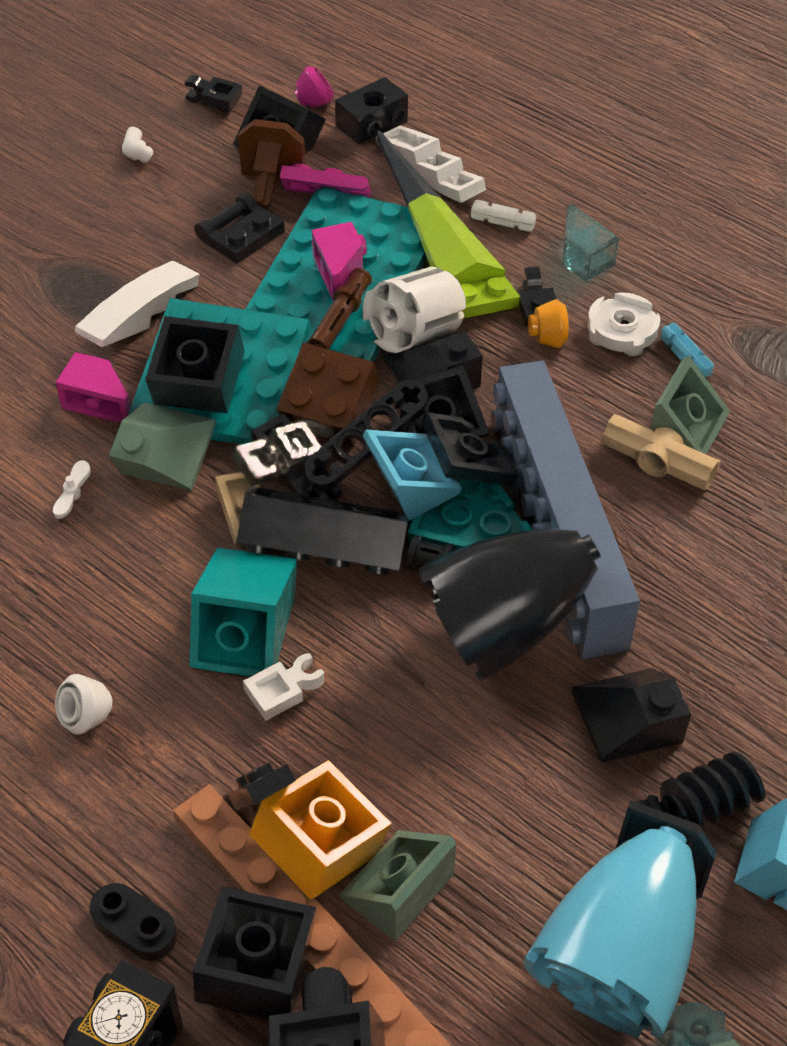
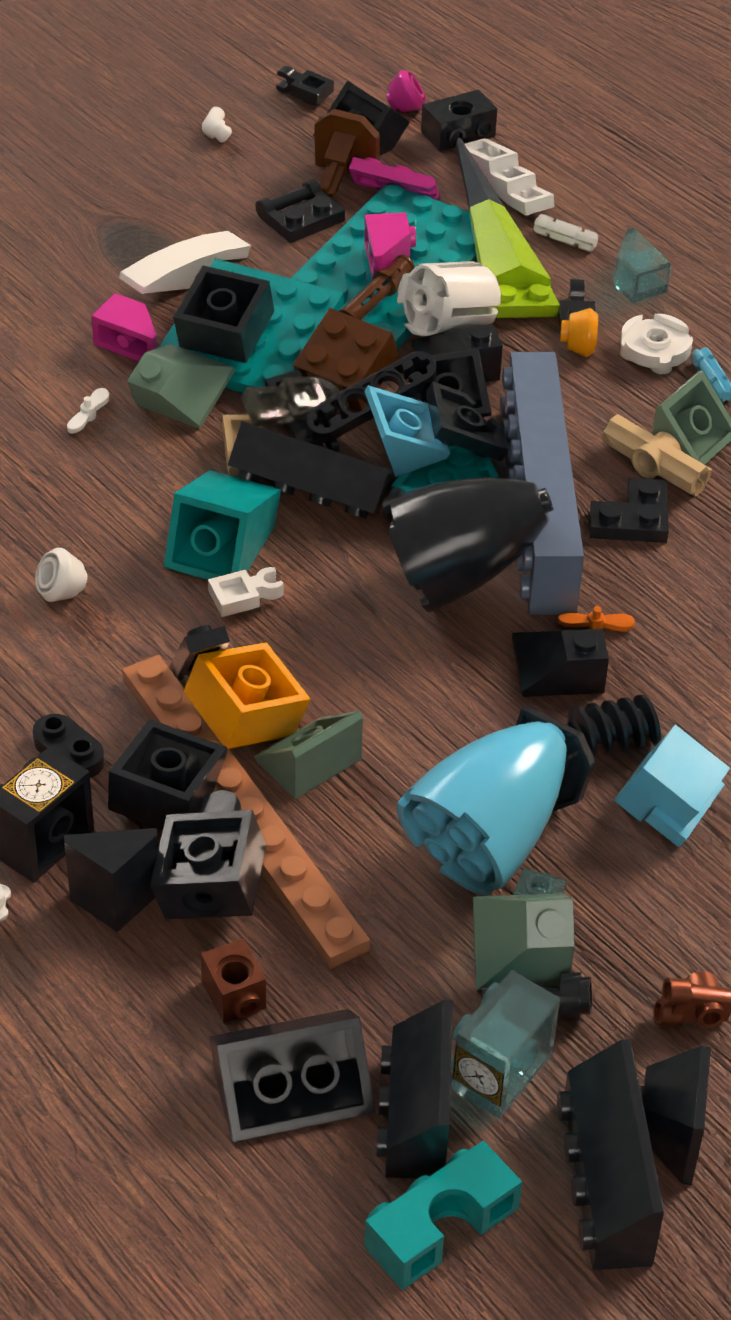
camera: 10 degrees right, 5 degrees down
none -> orange piece [557,606,635,632]
none -> black plate [589,478,669,543]

